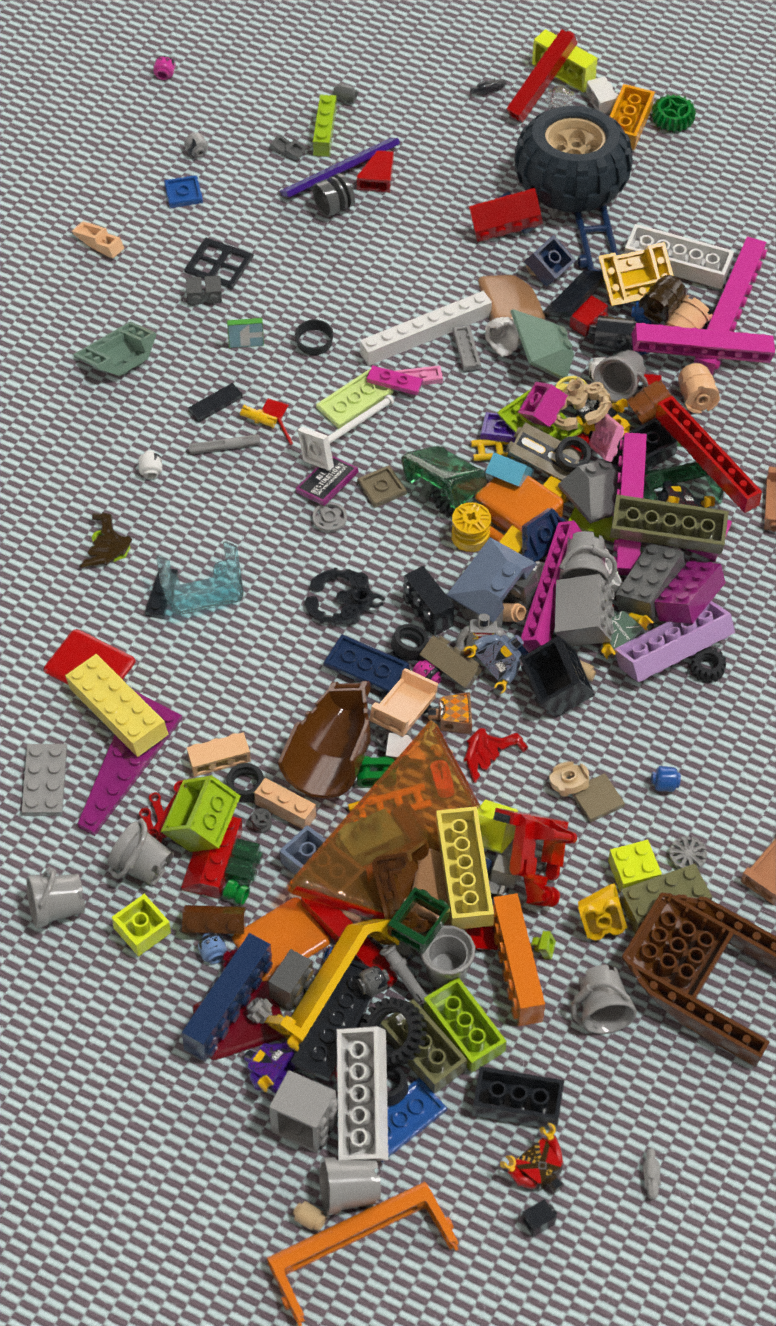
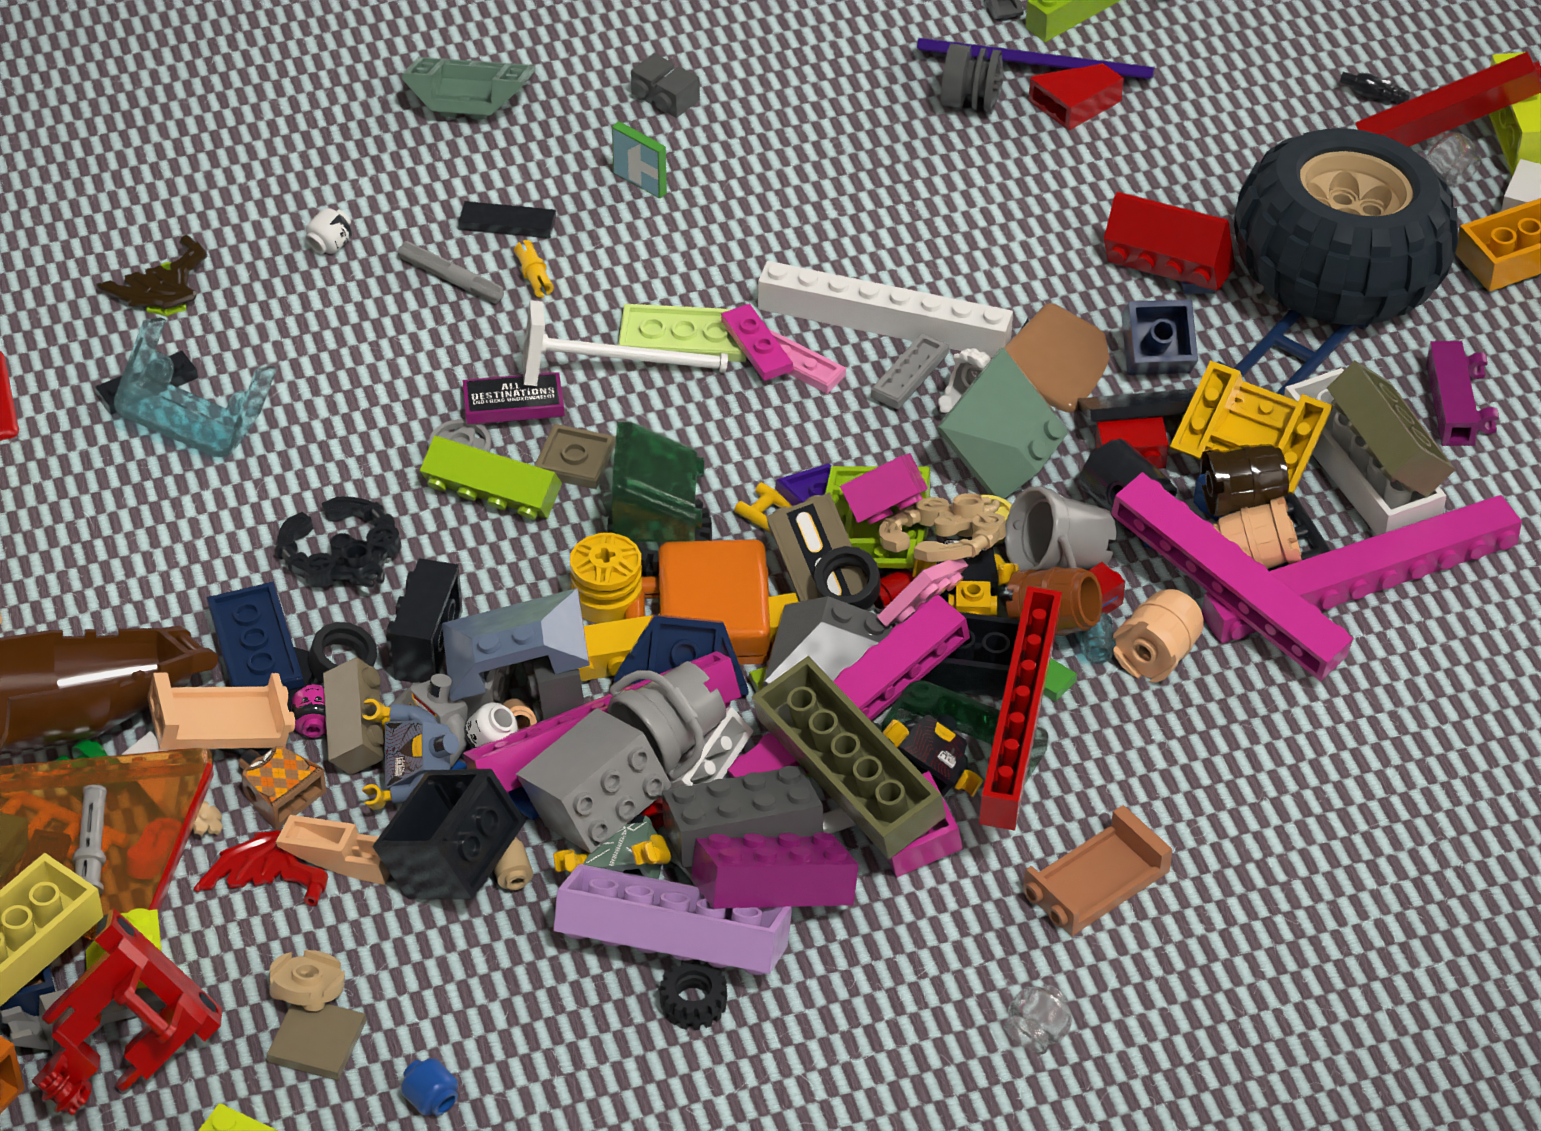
camera: 45 degrees right, 10 degrees down
black window [184,237,254,289] -> none
red piece [262,398,293,445] -> none
black tyre [295,319,334,355] -> none
medium azure brick [485,452,534,487] -> none
none -> light grey pin [72,785,107,896]
none -> light nougat slope [276,815,390,885]
none -> lime brick [420,435,562,520]
none -> white head [464,702,518,748]
none -> olive brick [1327,360,1456,497]
none -> magenta brick [1426,341,1499,446]

